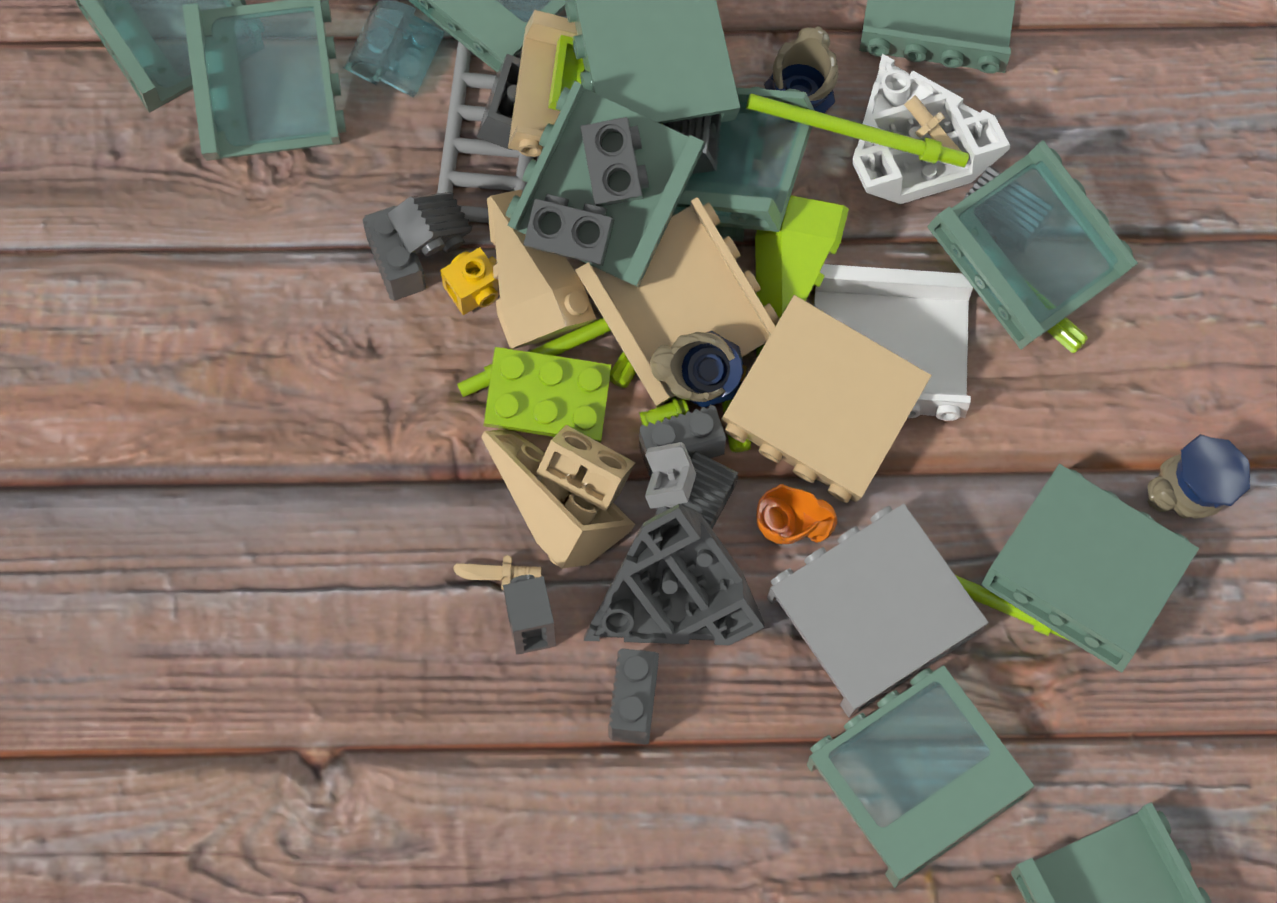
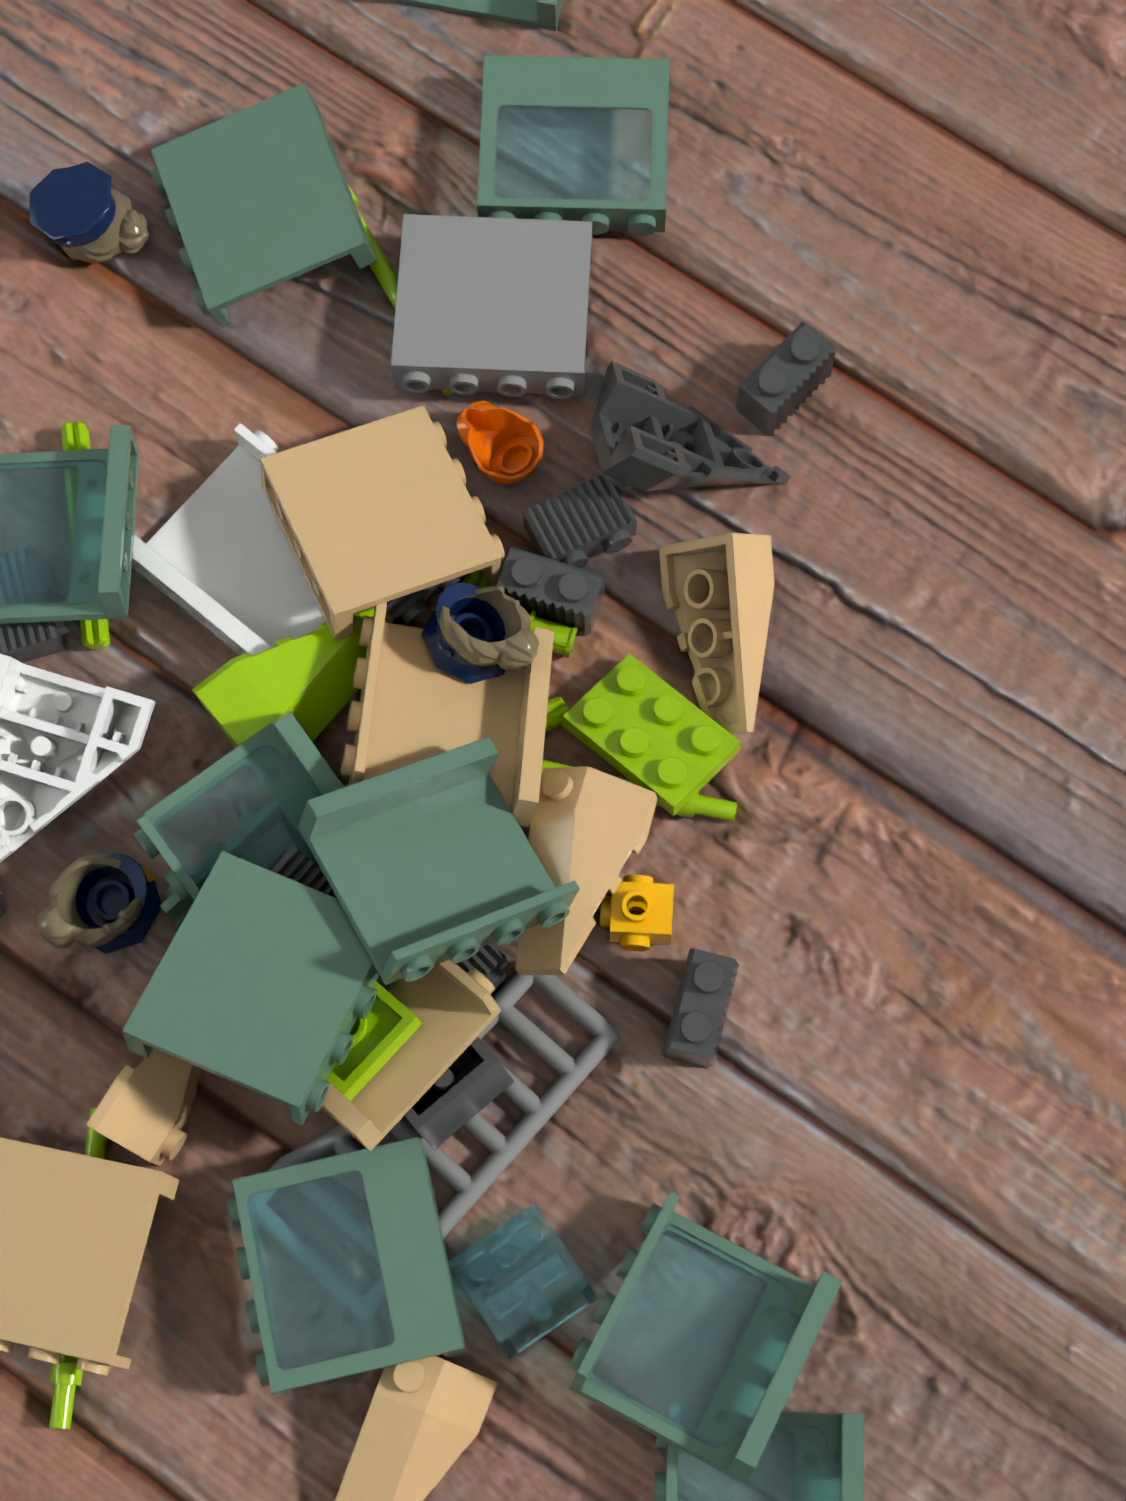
camera: 140 degrees left, 5 degrees up
dark grey brick [387,192,473,256] -> none
tan piece [453,555,542,590] -> none
dark grey brick [503,575,556,655] -> none
dark grey brick [523,194,615,266] -> none
tan brick [536,425,635,511] -> none
dark grey brick [580,117,649,207] -> none
light grey bracket [645,442,696,509] -> none
lime bar [746,93,969,168] -> none
tan piece [904,95,961,151] -> none

